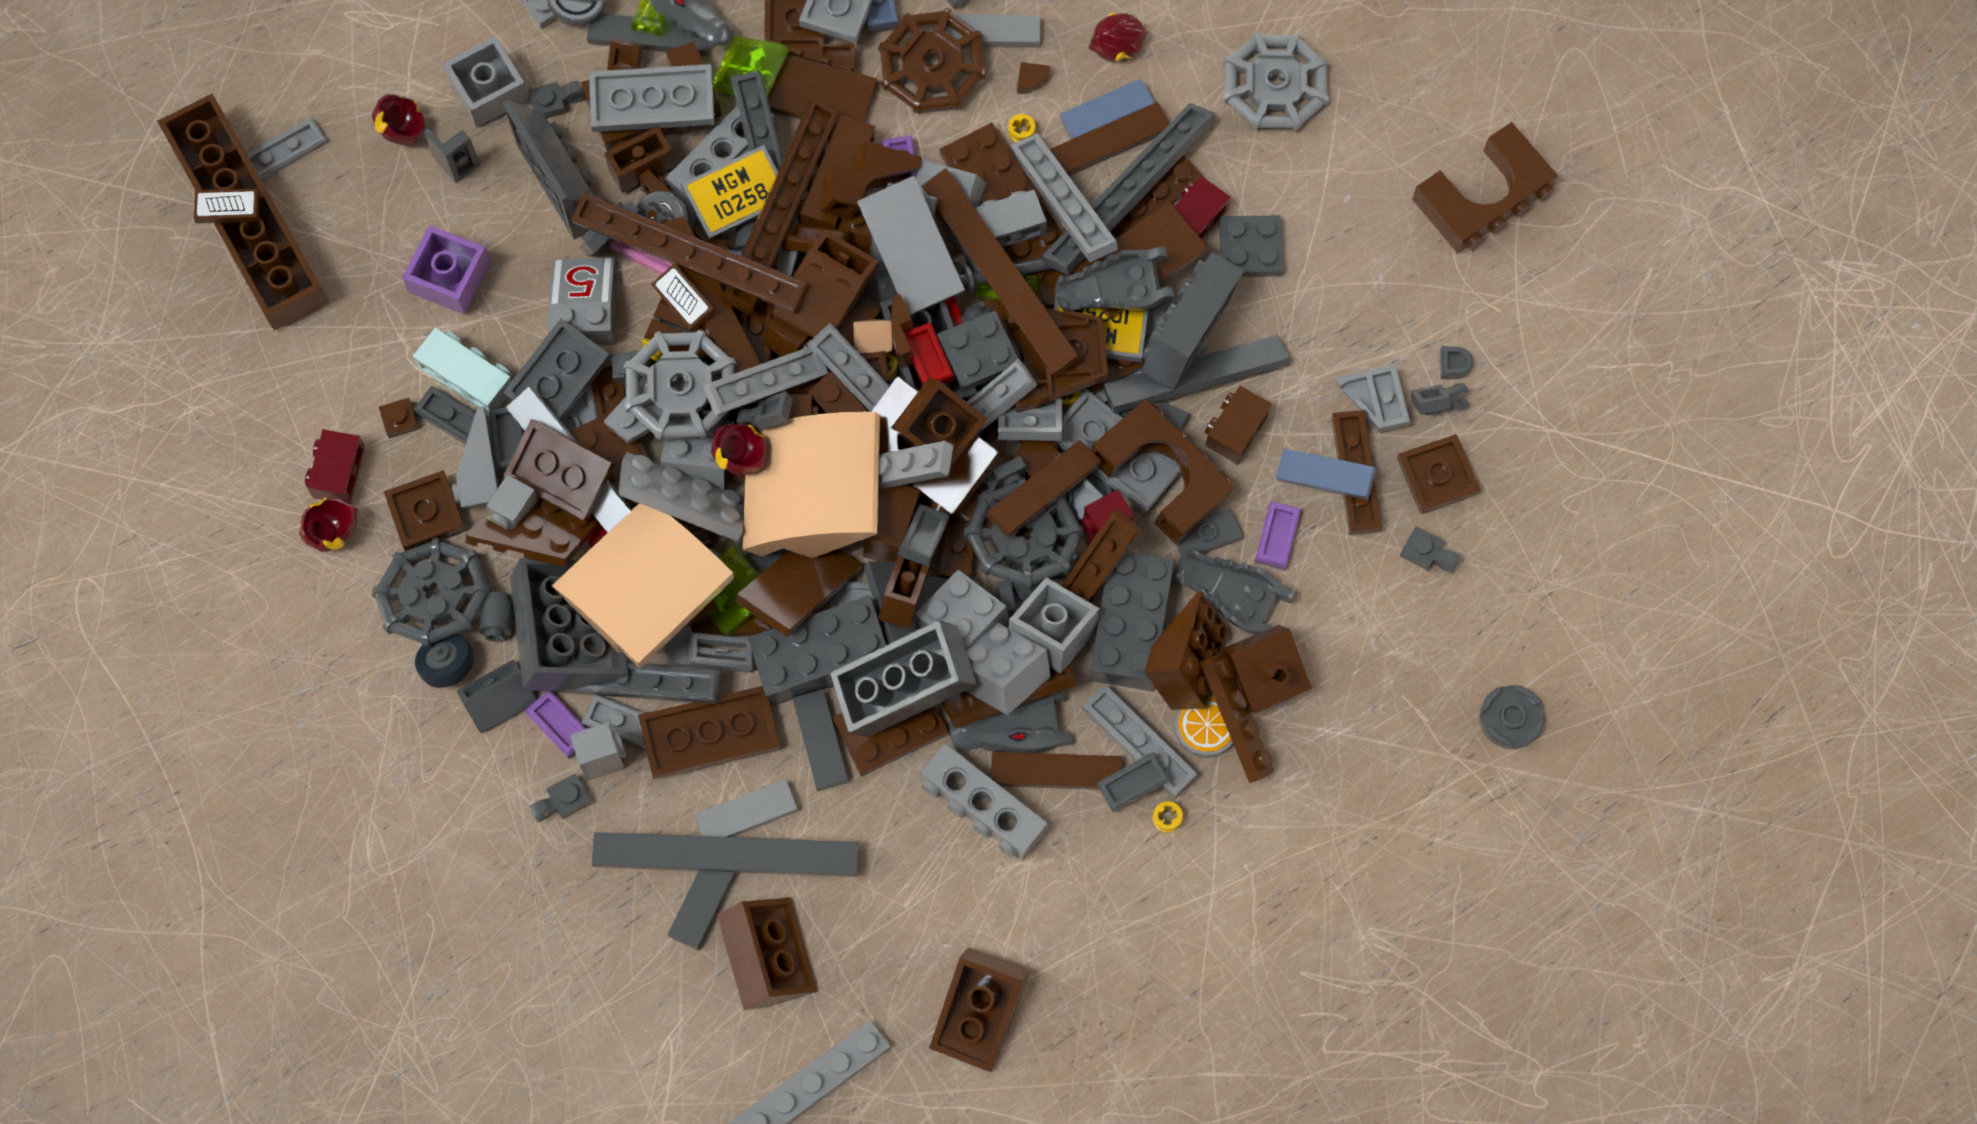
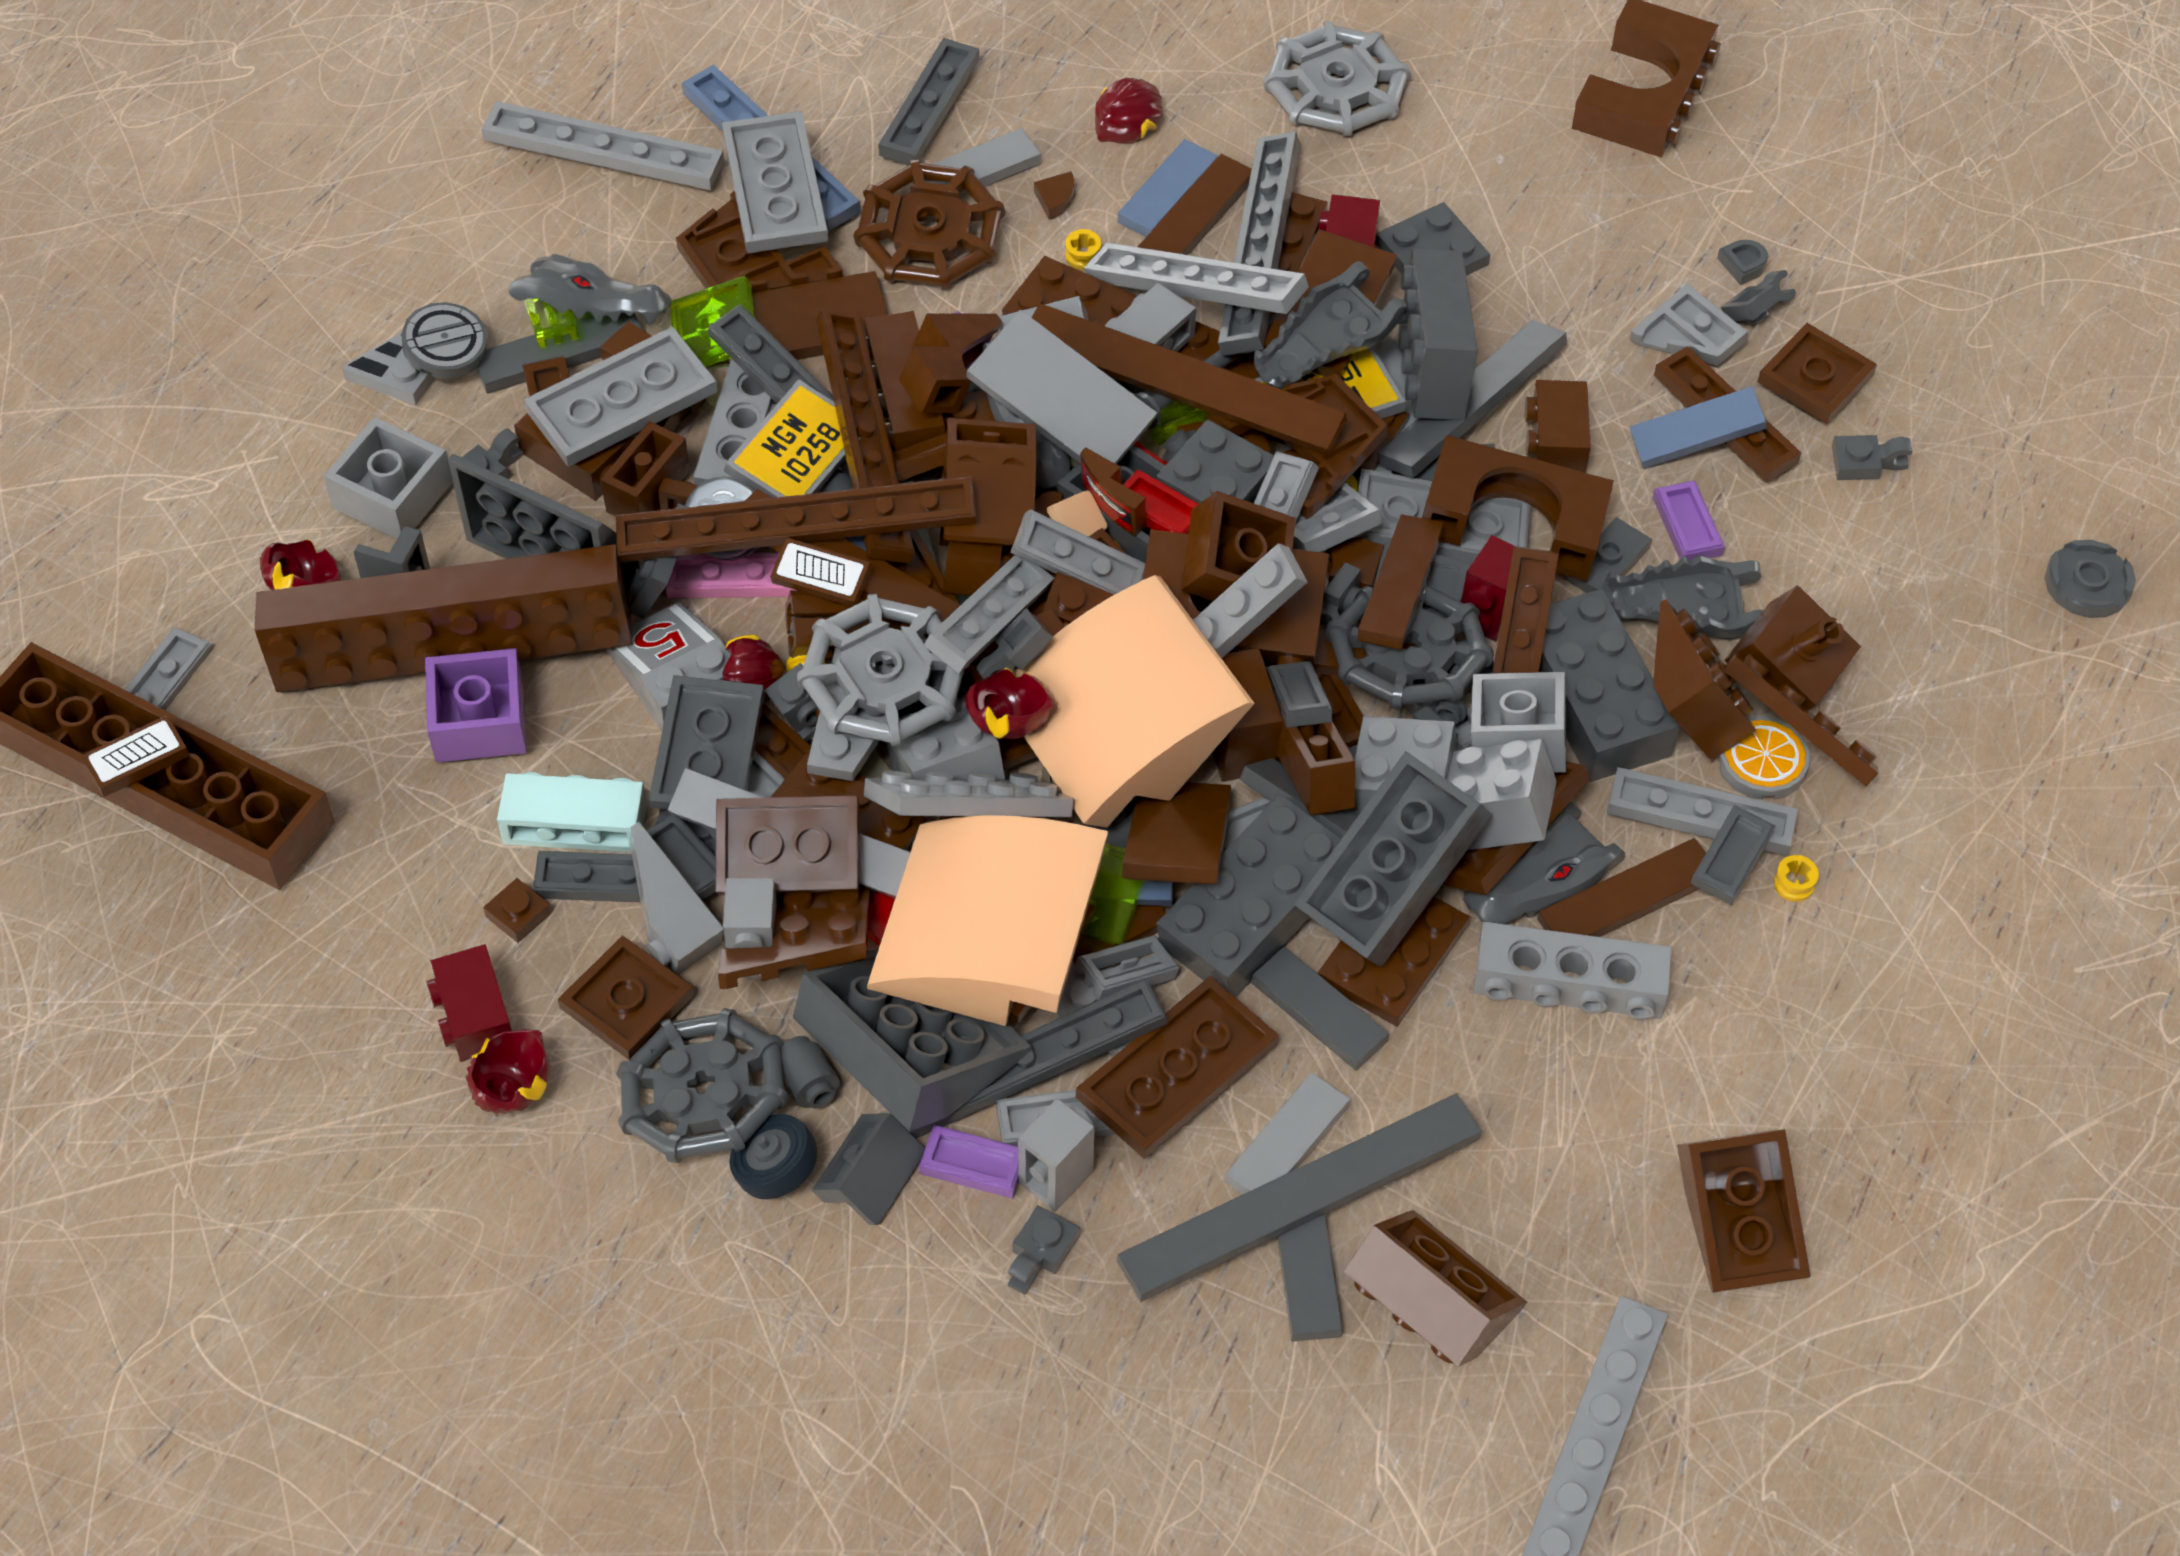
camera: 30 degrees left, 15 degrees down
none -> reddish brown brick [254,544,632,692]
none -> dark red hair [722,634,786,705]

